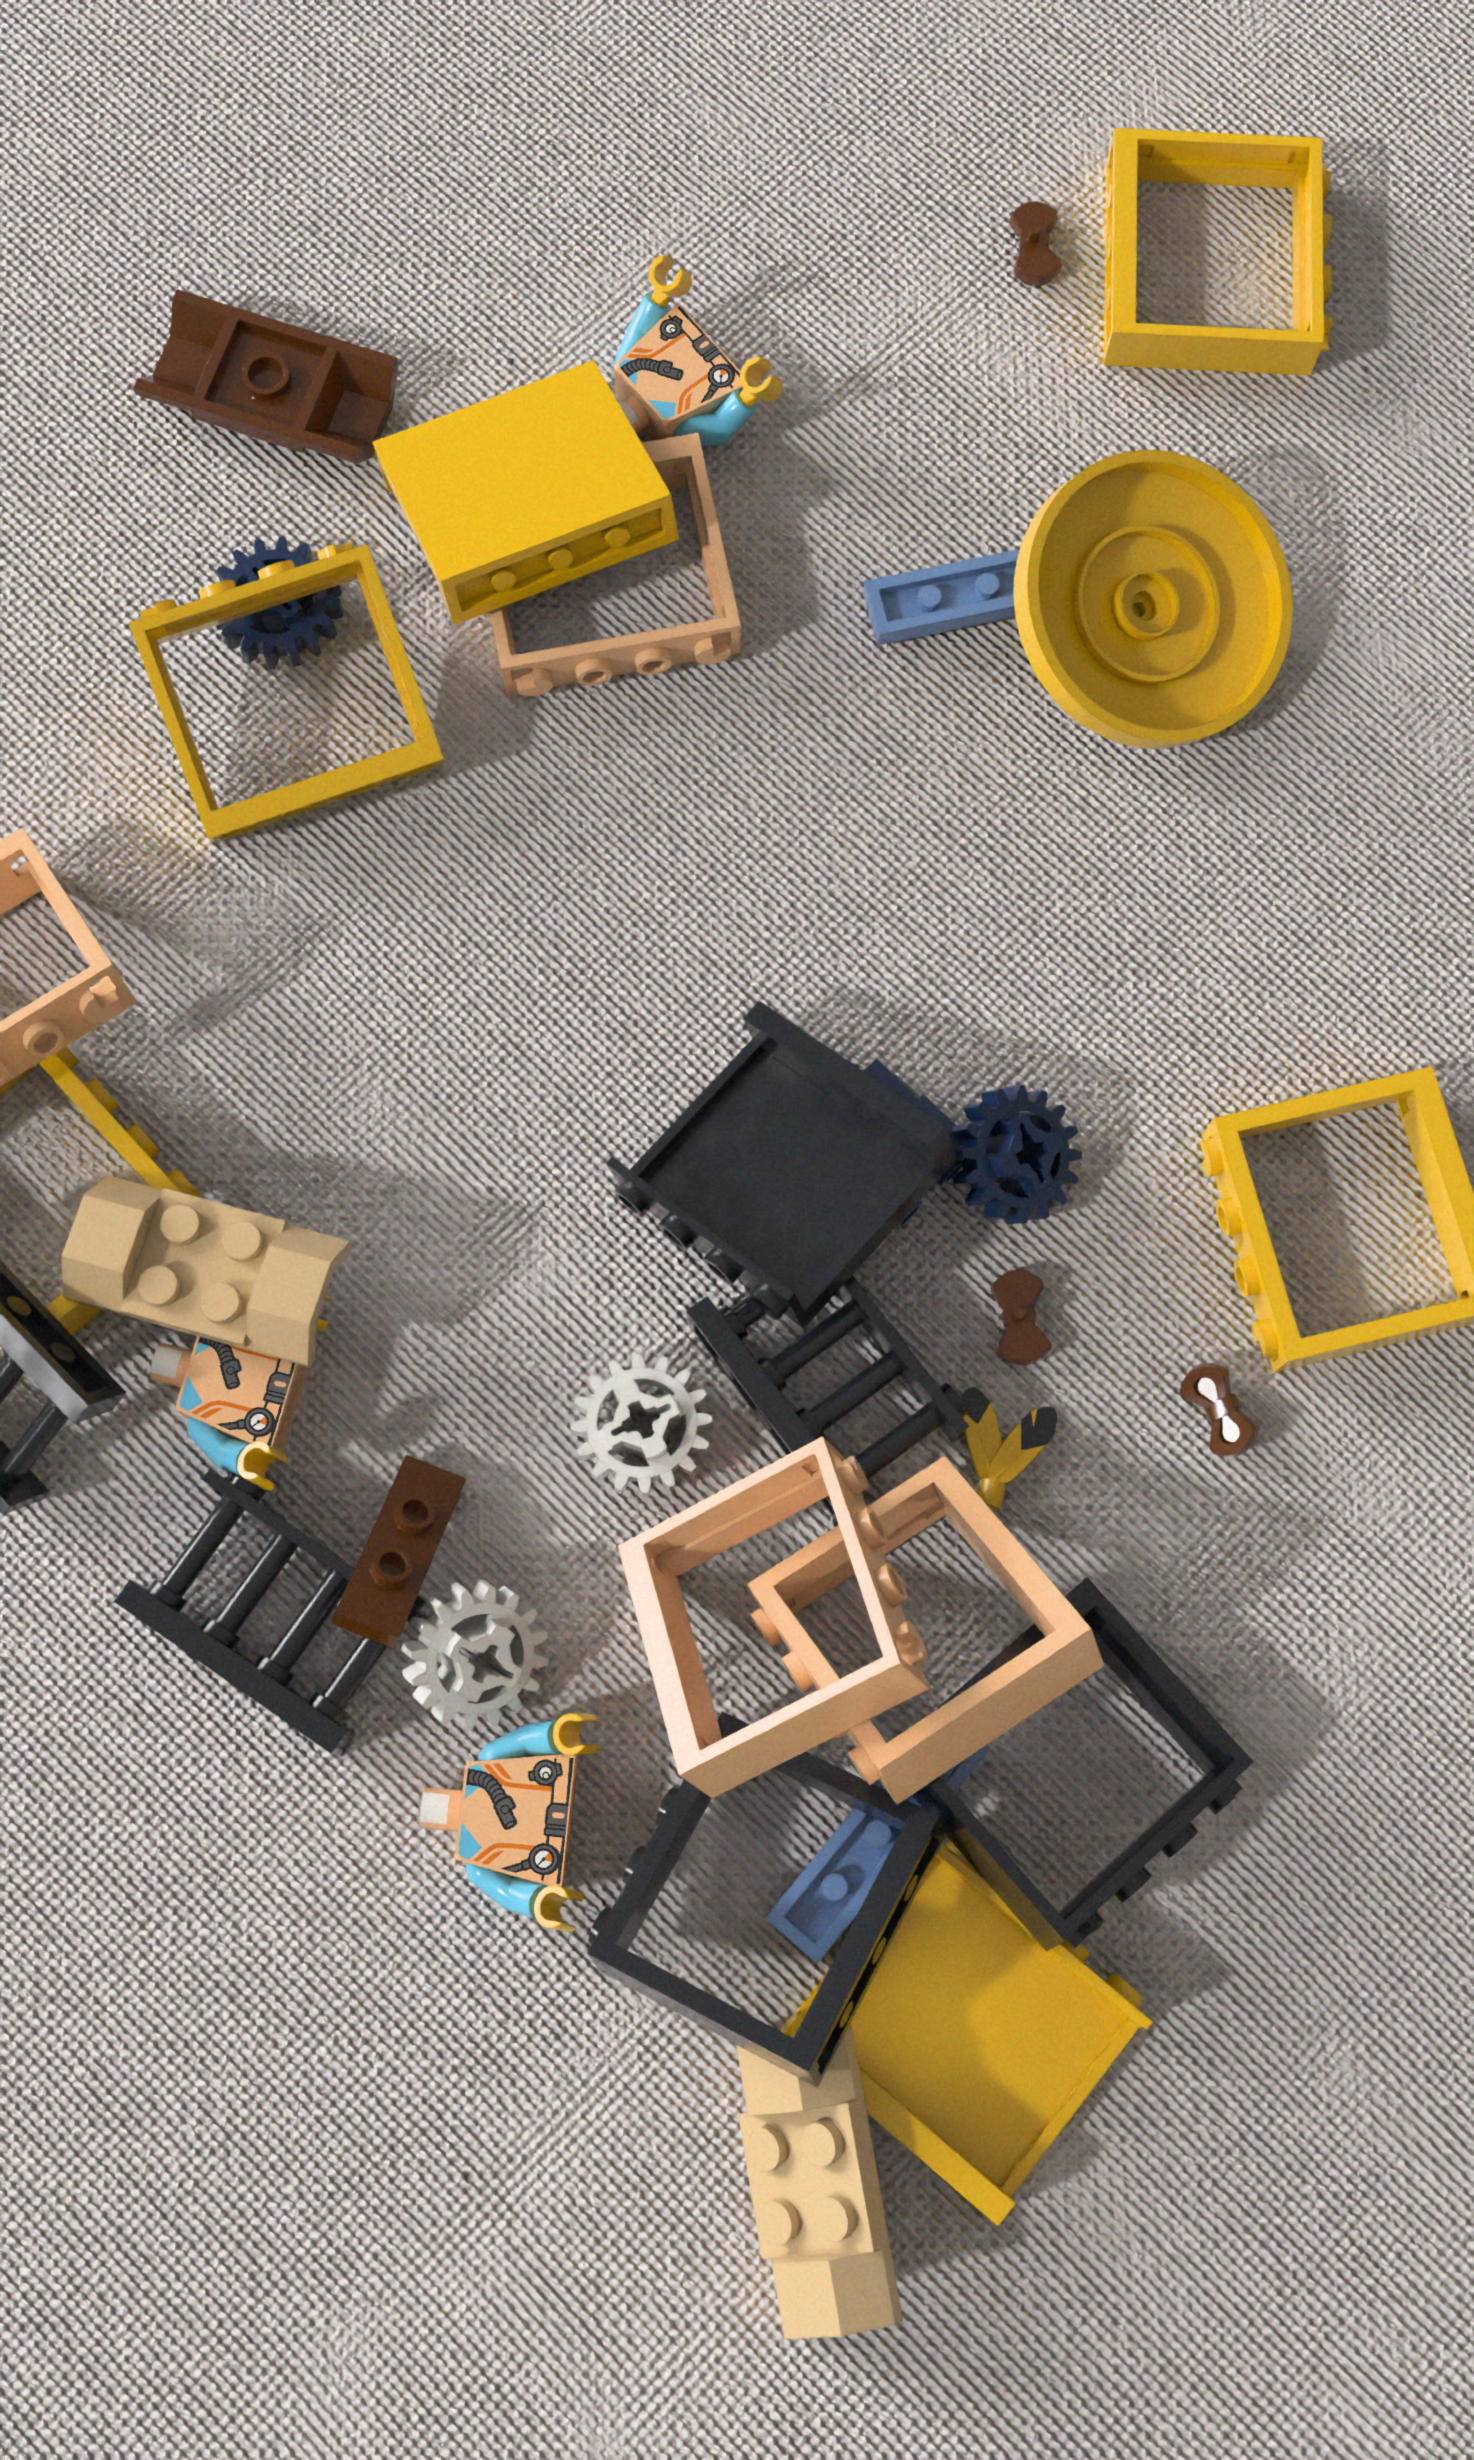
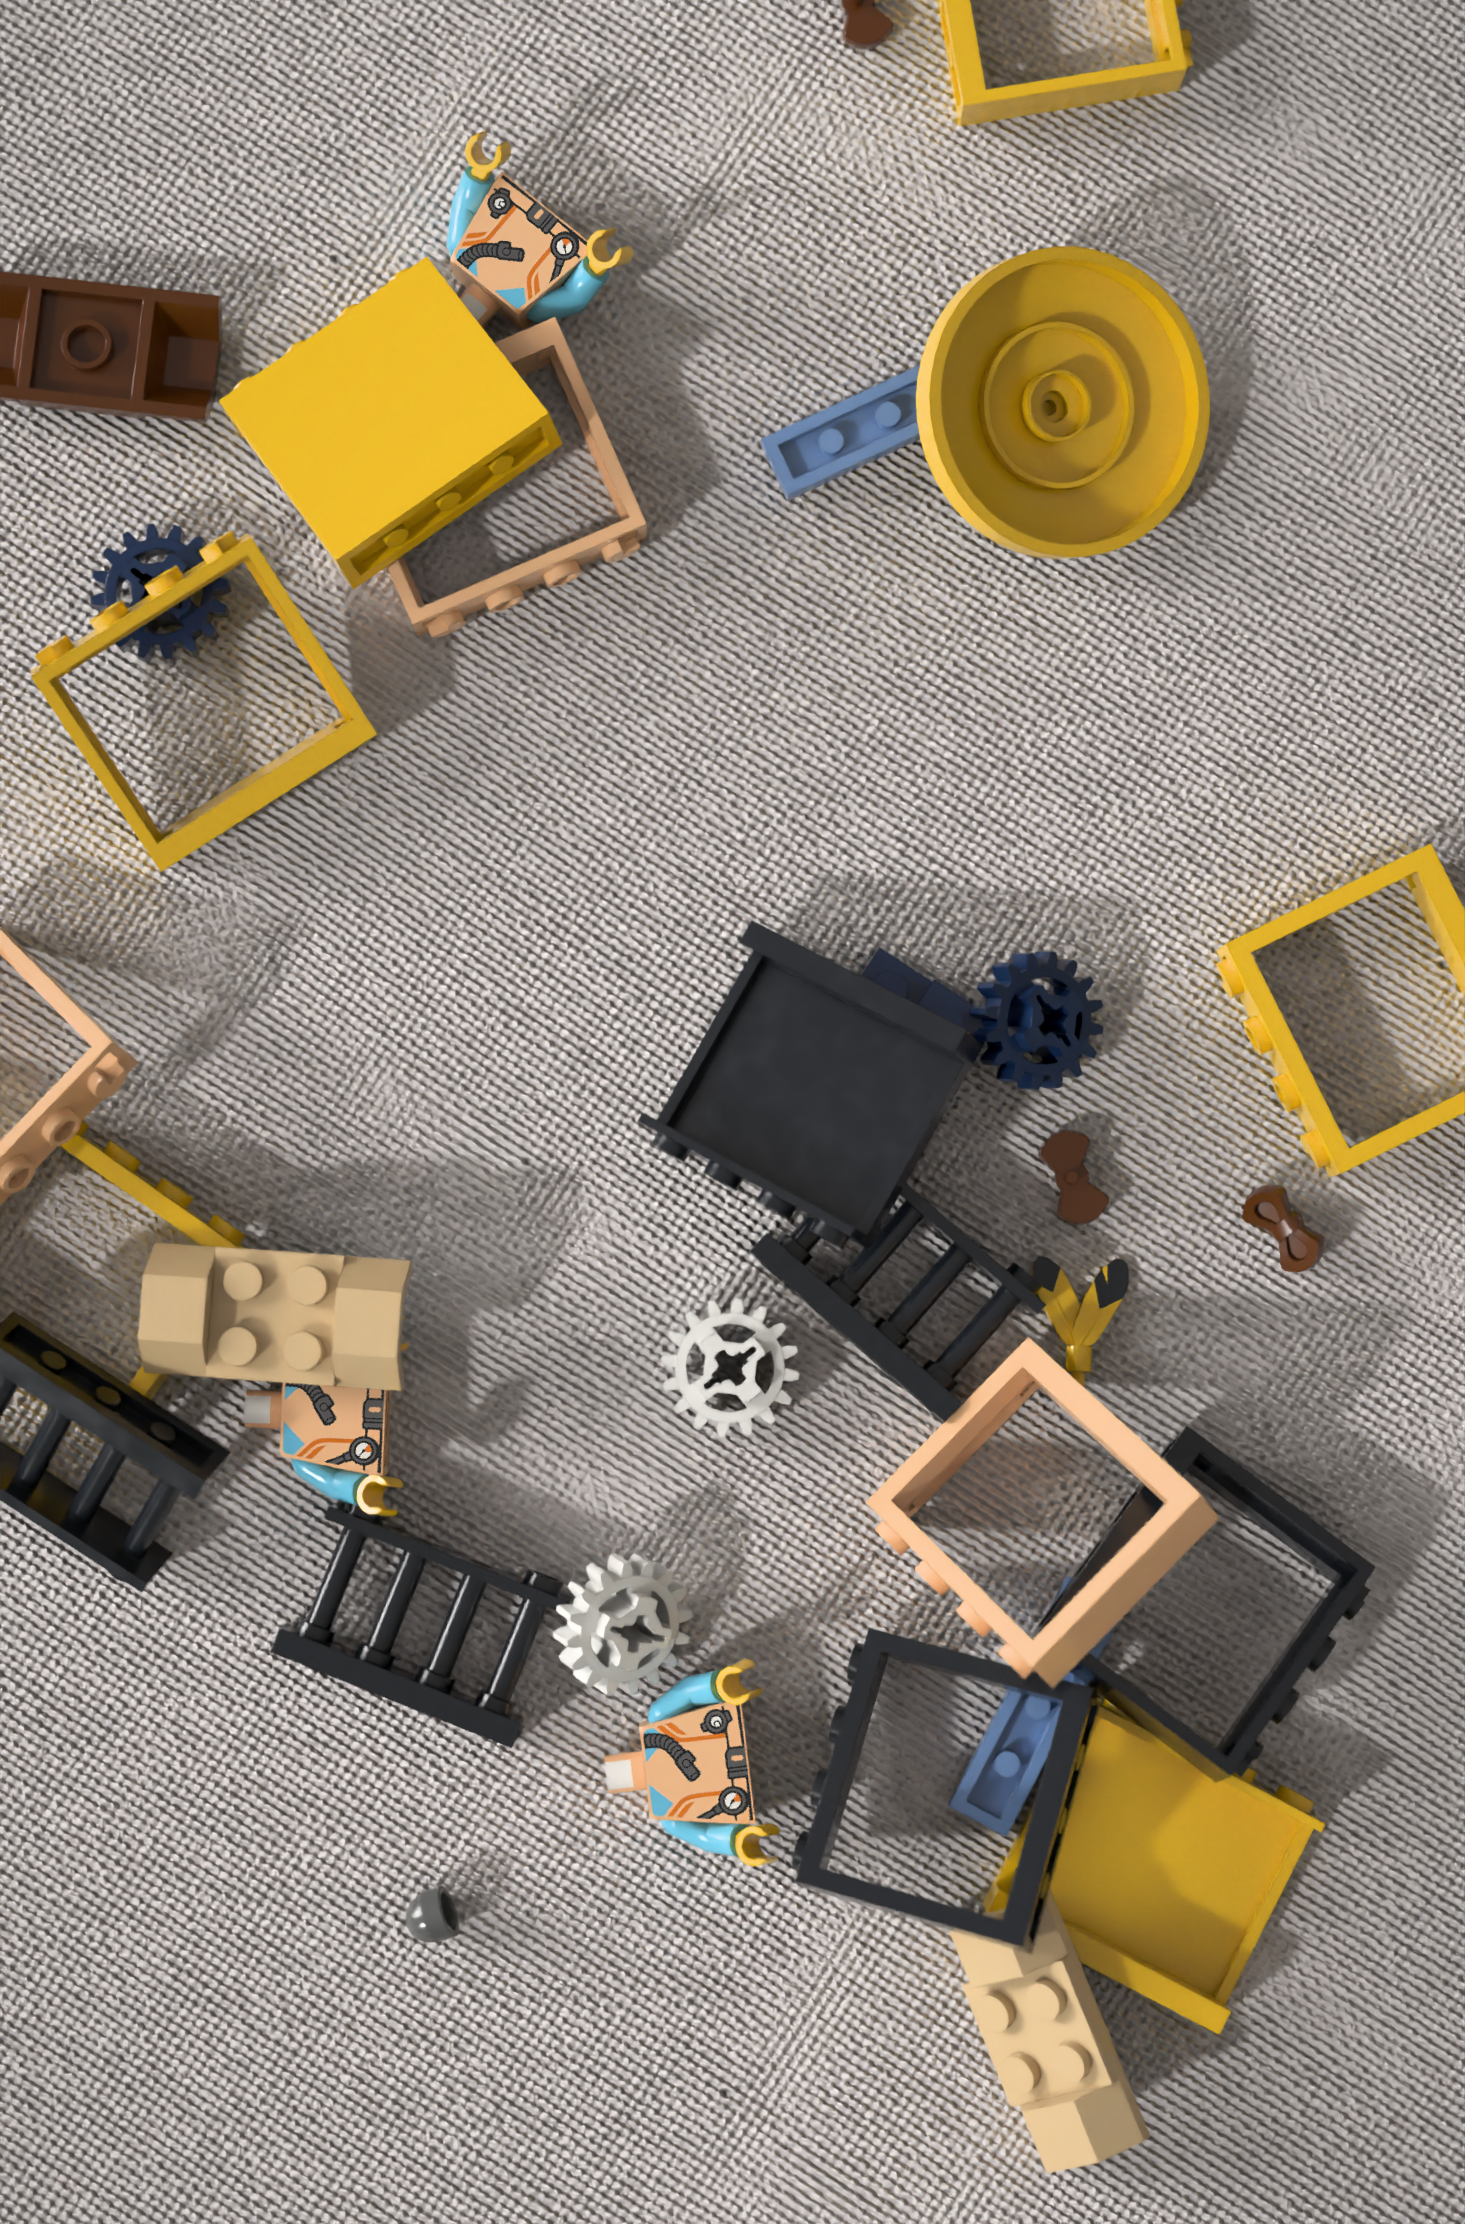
camera: 15 degrees left, 10 degrees up
reddish brown plate [332,1455,466,1649] -> none
light nougat window [618,1436,930,1799] -> none
none -> dark grey hinge [406,1886,459,1943]

